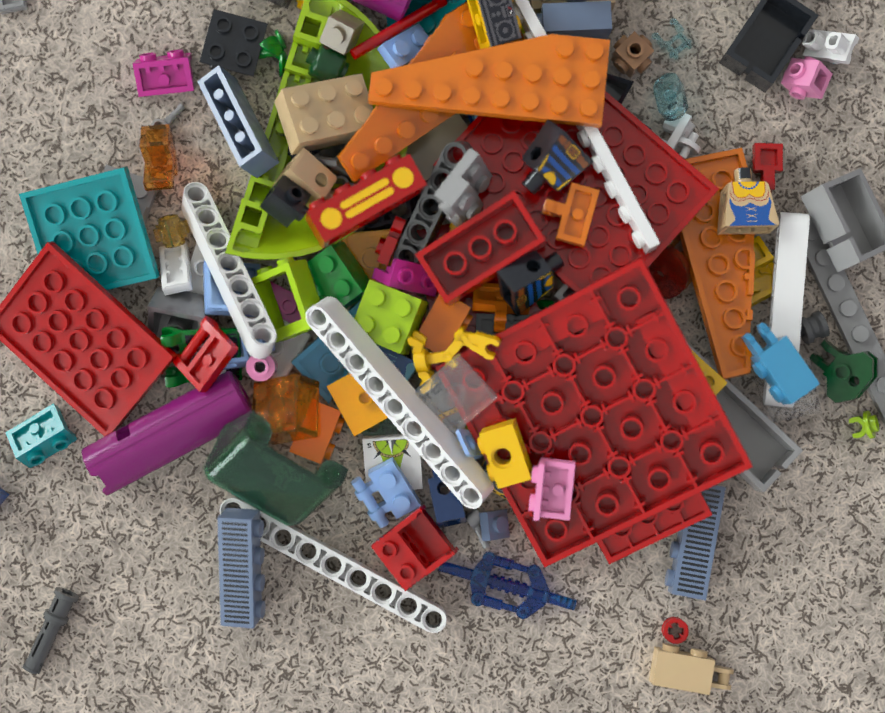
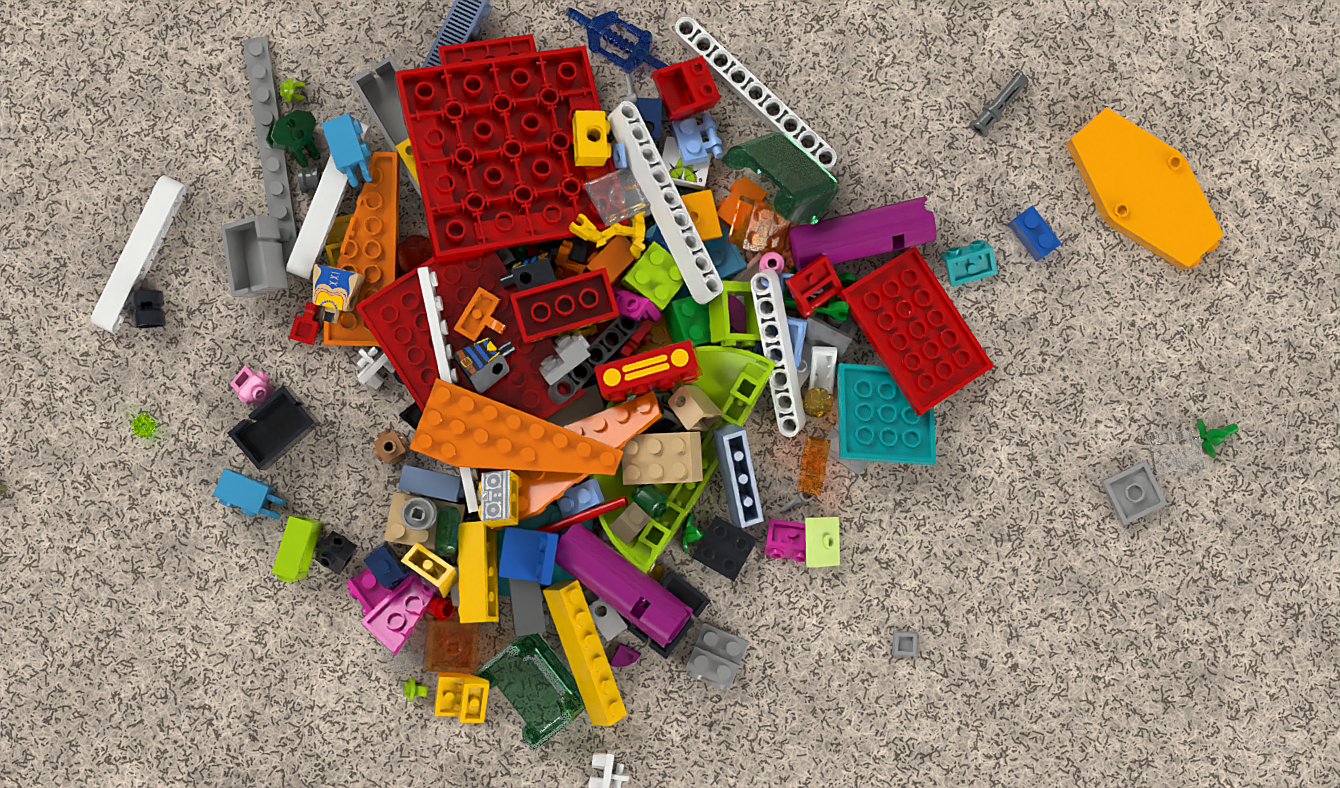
camera: 165 degrees left, 0 degrees up
sand blue brick [217,508,266,628] -> none
black brick [259,174,311,227] -> none
sand blue plate [479,509,510,541] -> none
bright pink bracket [529,457,576,521] -> none
clear light blue piece [651,18,692,60] -> none
clear light blue plate [653,73,688,121] -> none
white hips [802,29,859,64] -> none
none -> yellowish green plate [805,517,840,567]

